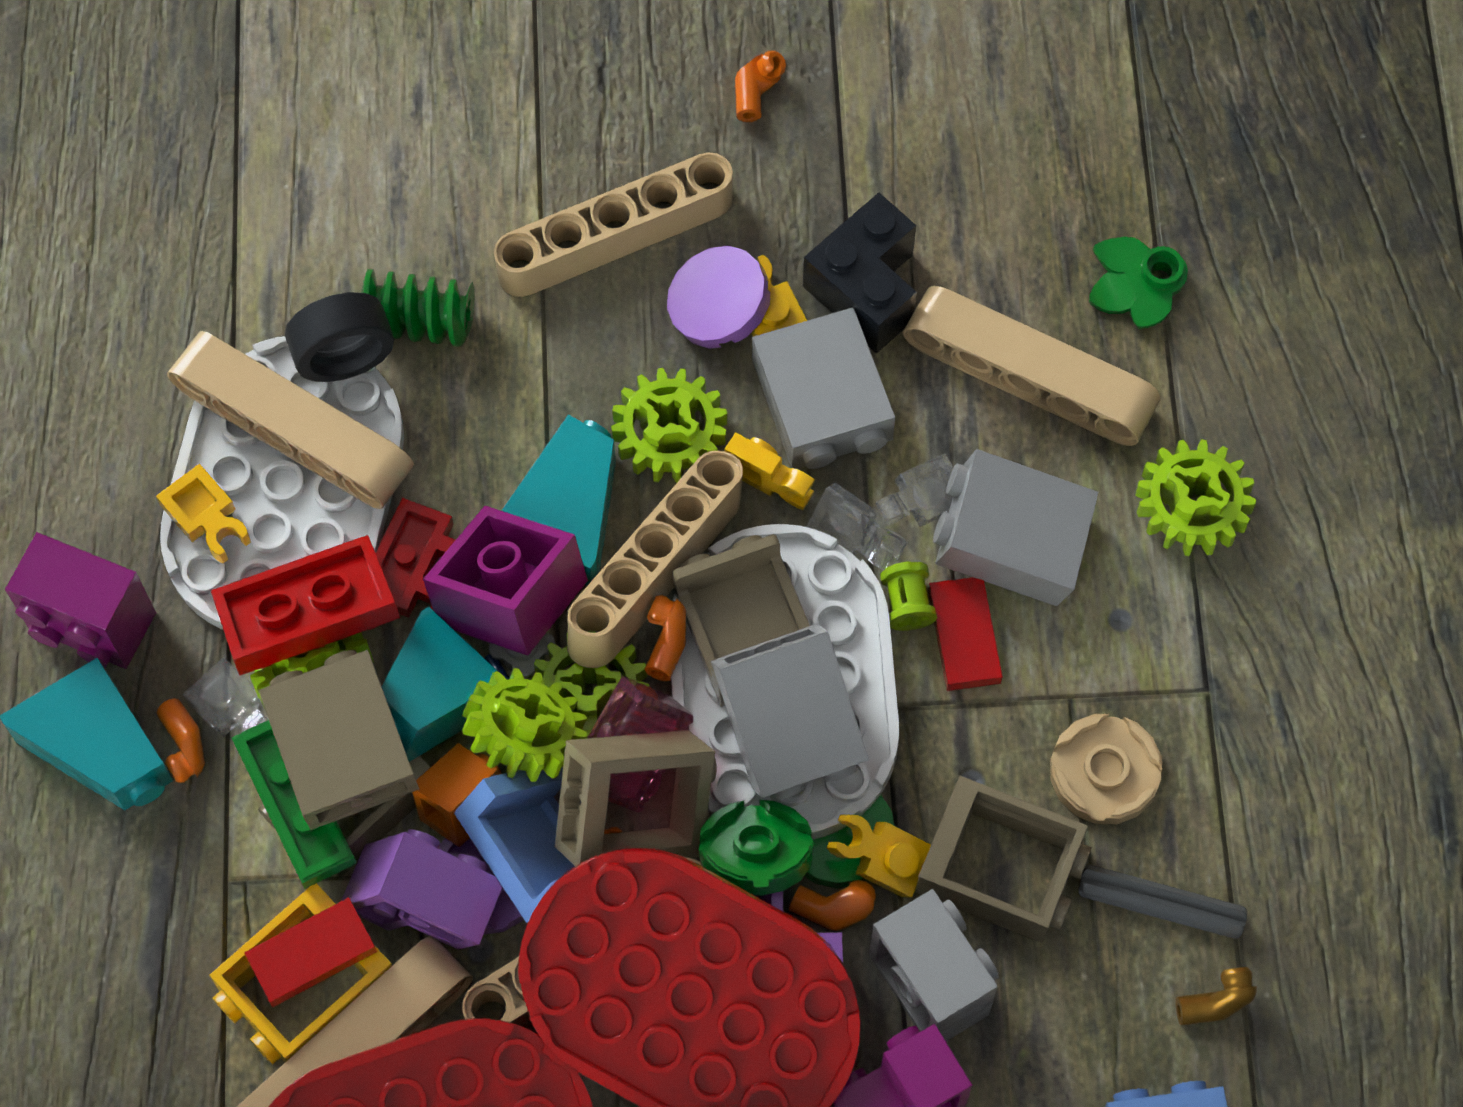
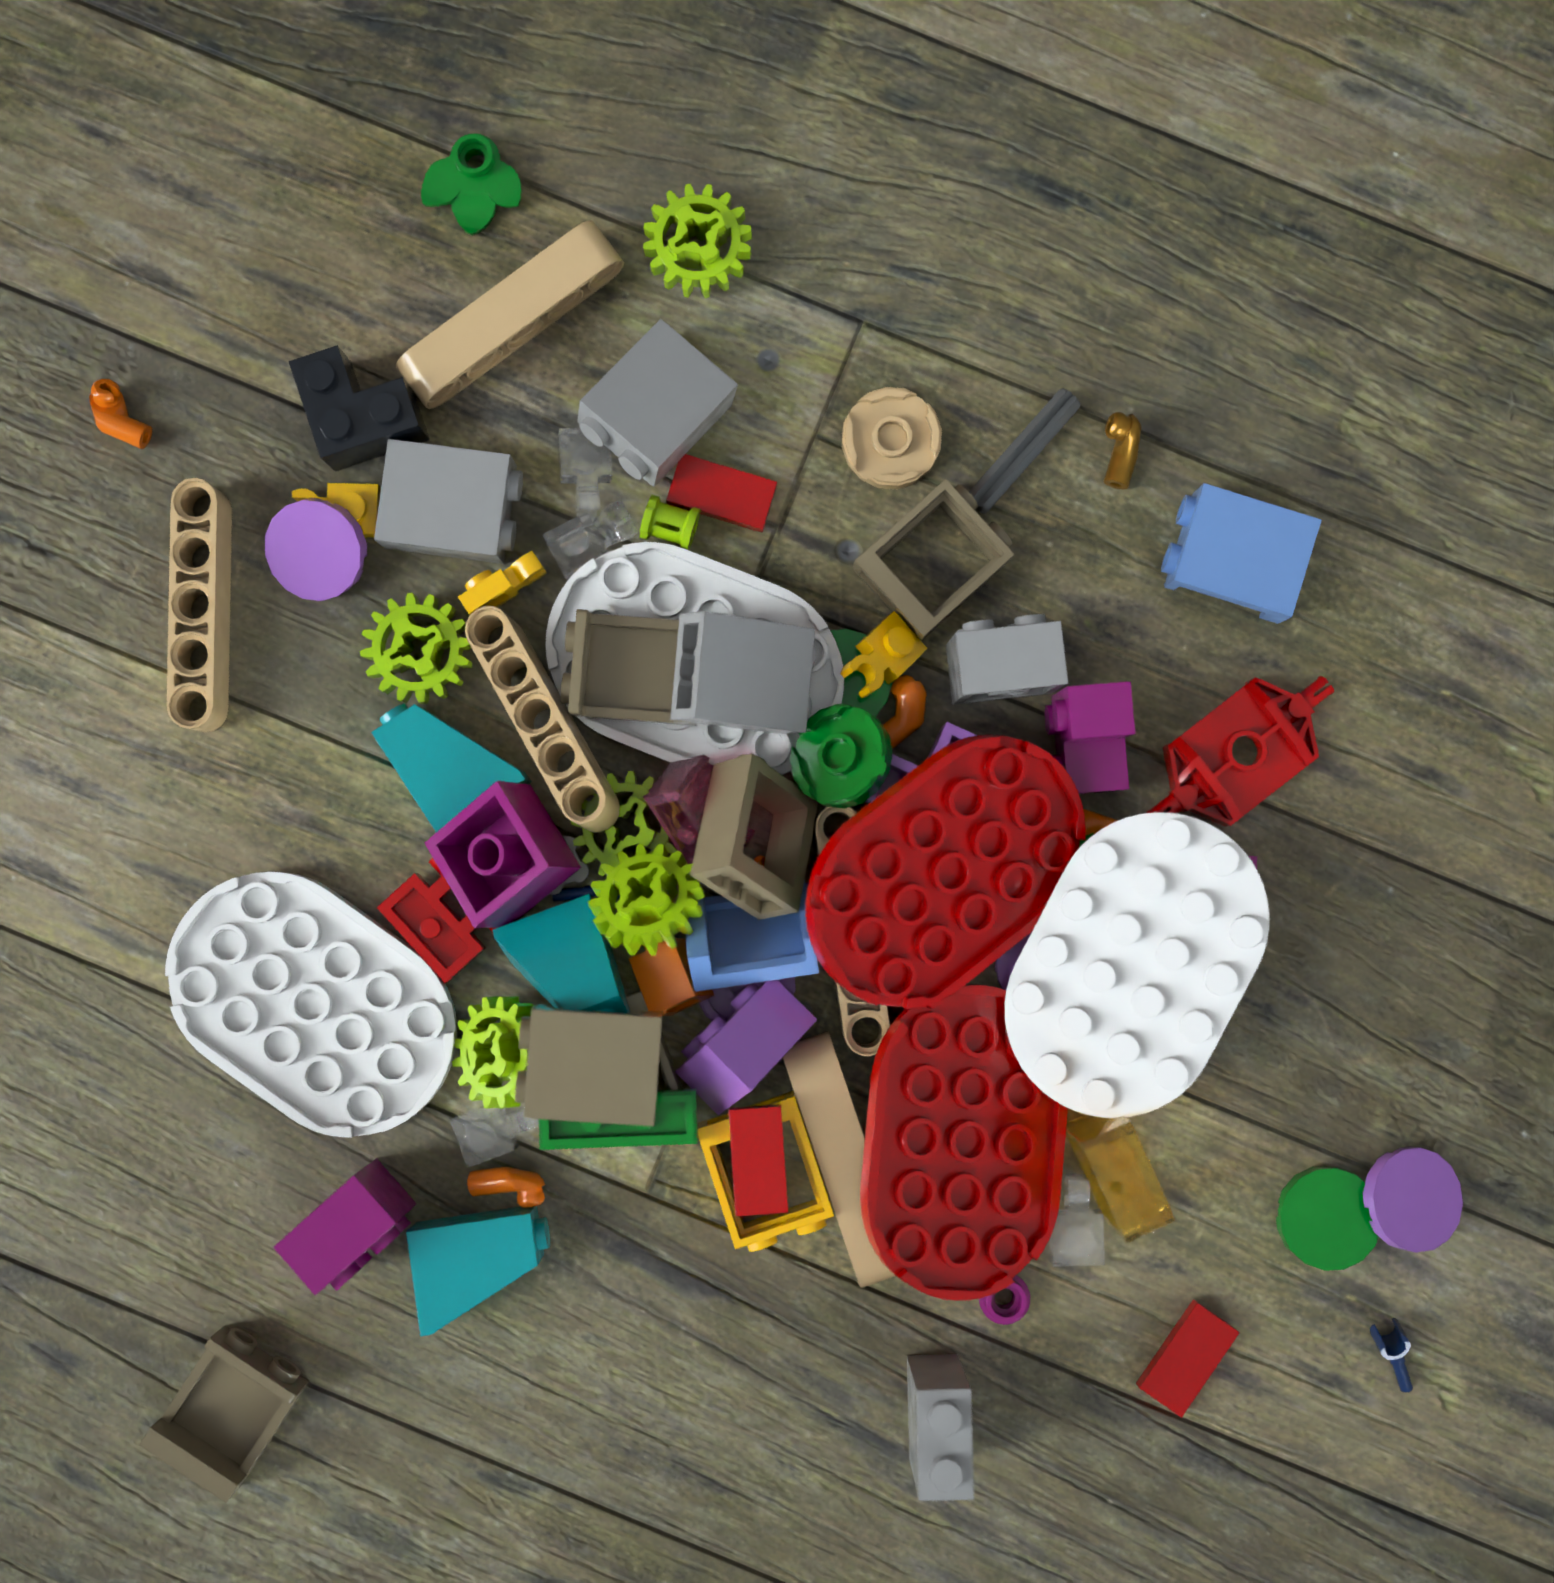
camera: 70 degrees left, 20 degrees up
yellow plate [156,463,251,564] -> none
tan beam [167,331,414,509] -> none
red plate [211,535,400,676] -> none
black tyre [285,292,395,382] -> none
green piece [361,269,475,347] -> none
orange arm [645,595,686,681] -> none

